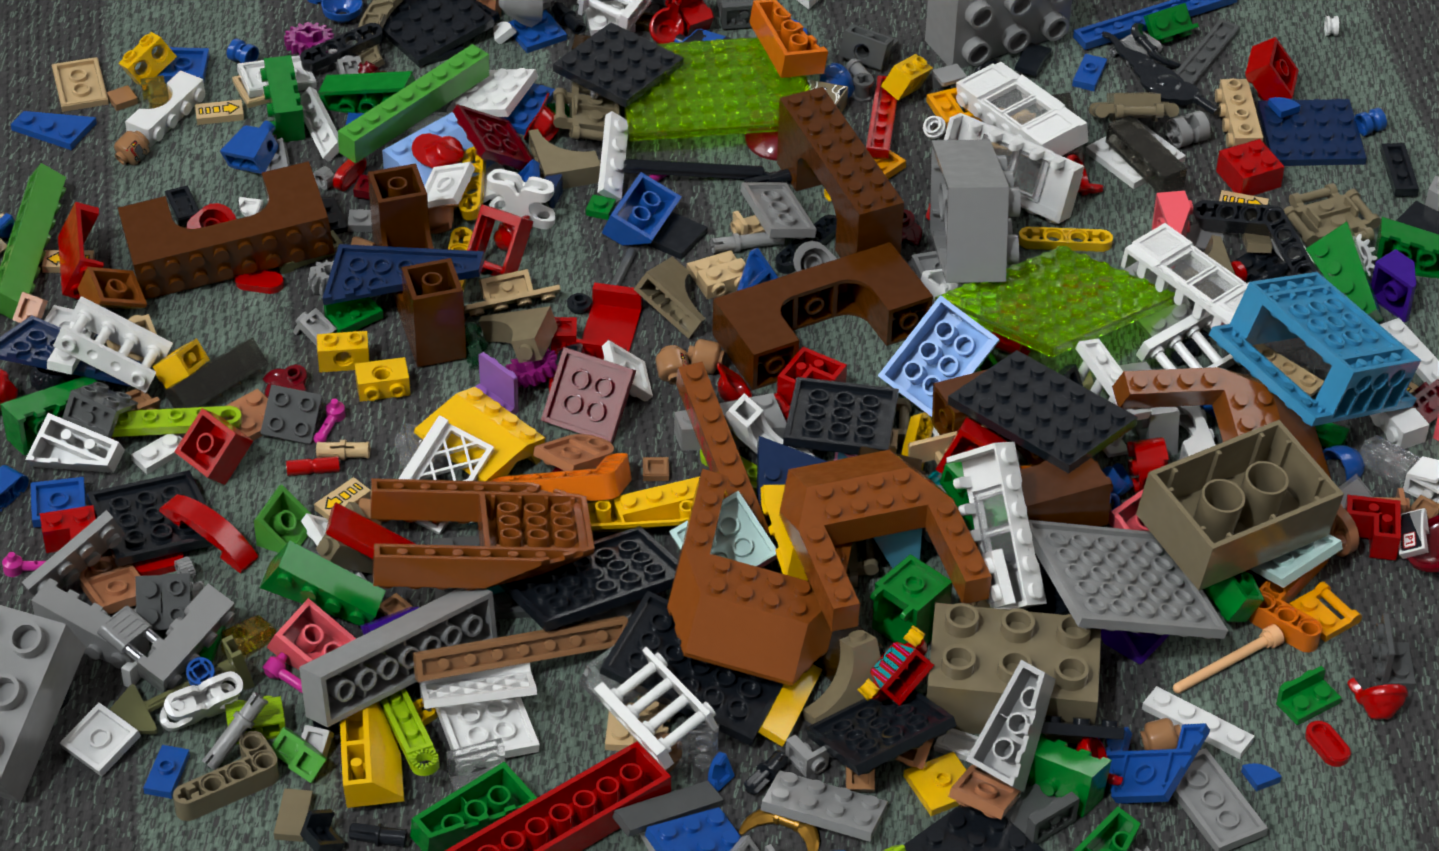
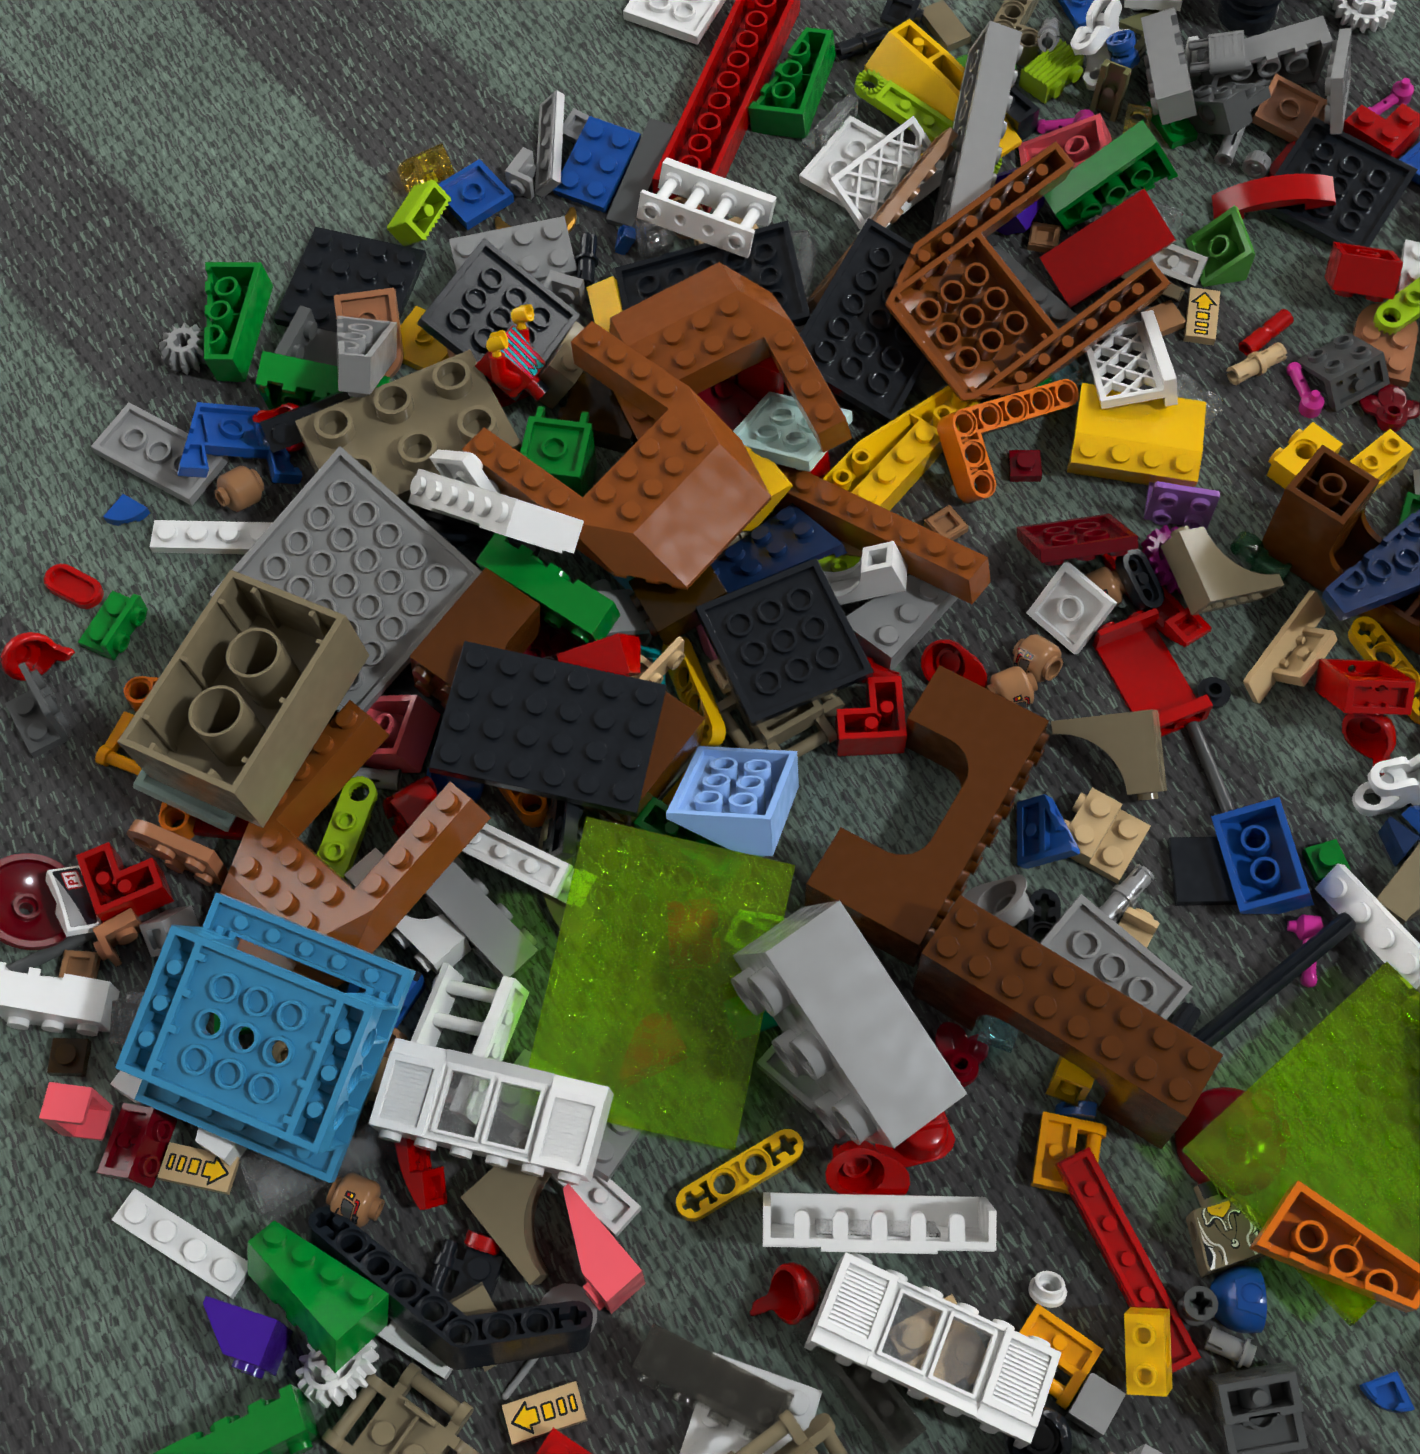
camera: 150 degrees right, 20 degrees up
nougat plate [533,434,614,471] -> none

